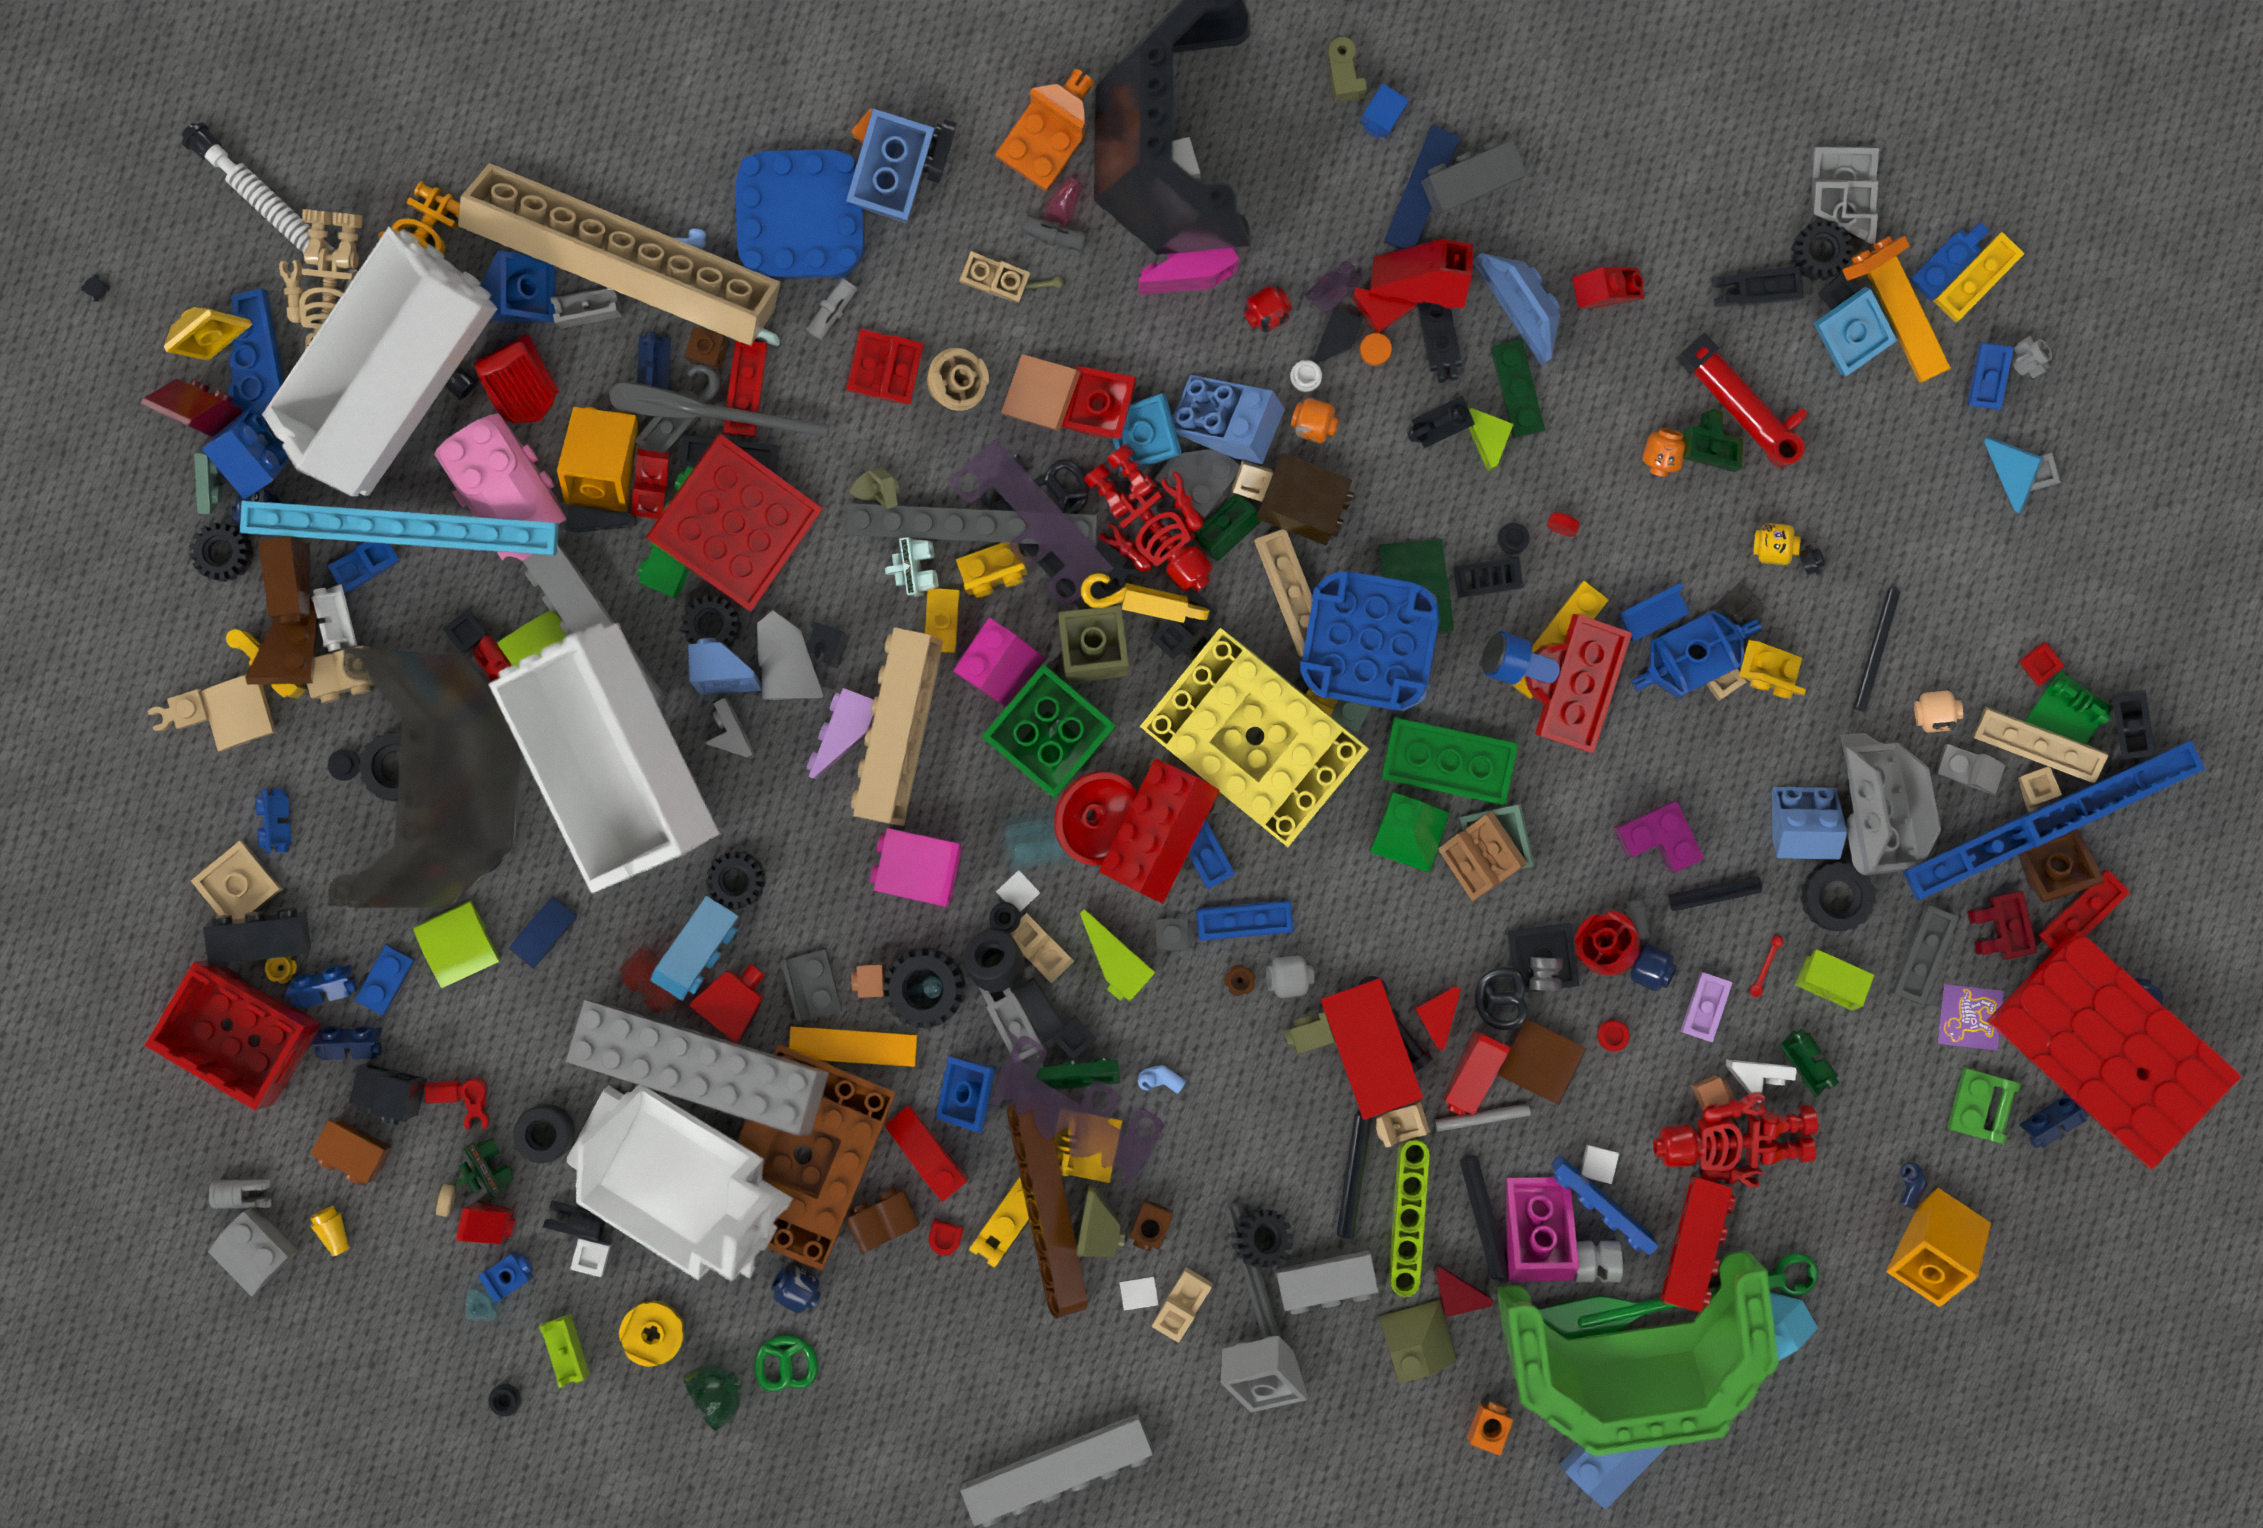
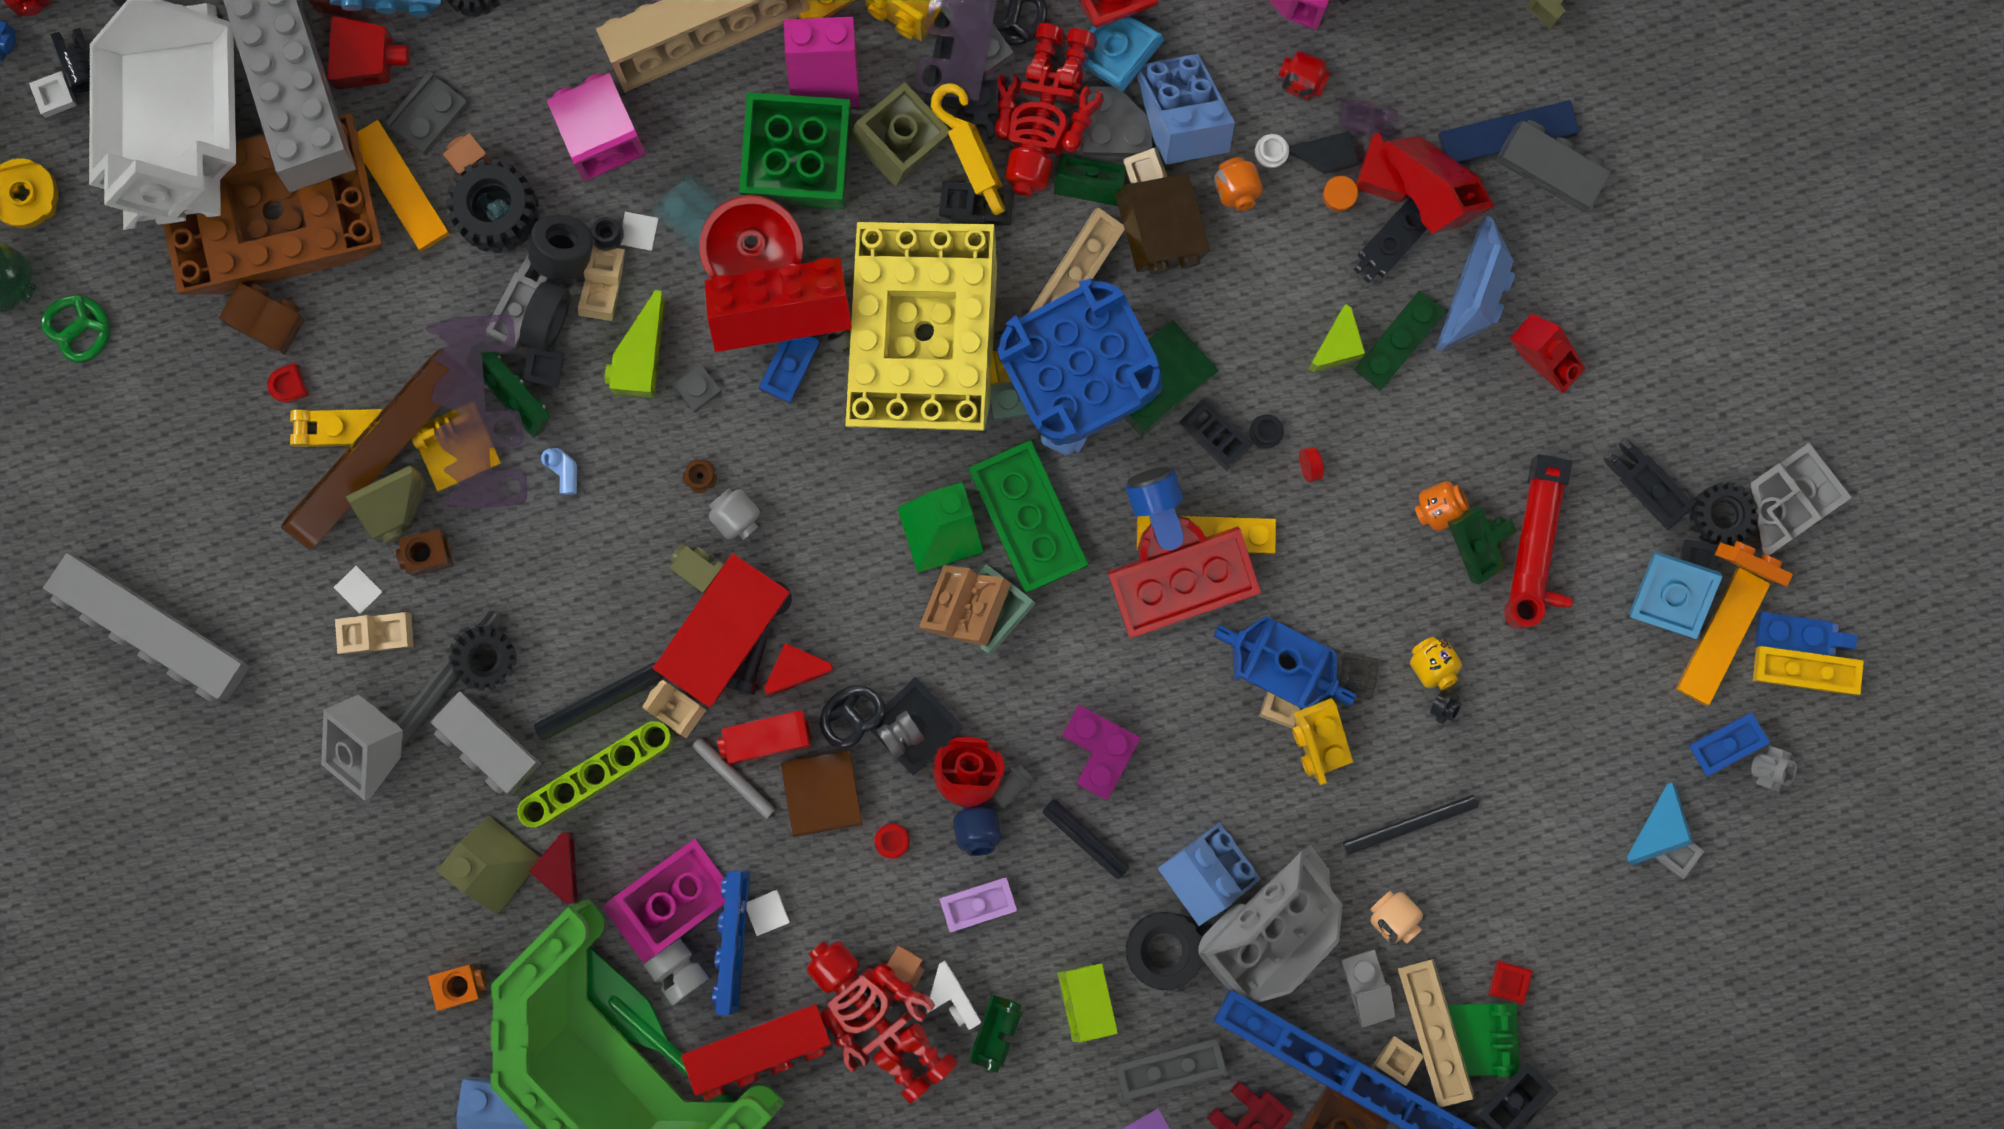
camera: 50 degrees right, 5 degrees down
dark blue head [771,1265,821,1314] -> none
red slope [884,1105,969,1202] -> none
blue slope [936,1056,997,1132] -> none
blue tile [1196,901,1294,941] -> none
blue brick [1360,83,1409,139] -> none
black hinge [1408,395,1475,448] -> none
black axle [1460,1155,1509,1280] -> none
blue panel [1618,583,1690,642] -> none
red hinge [1749,935,1784,997] -> none

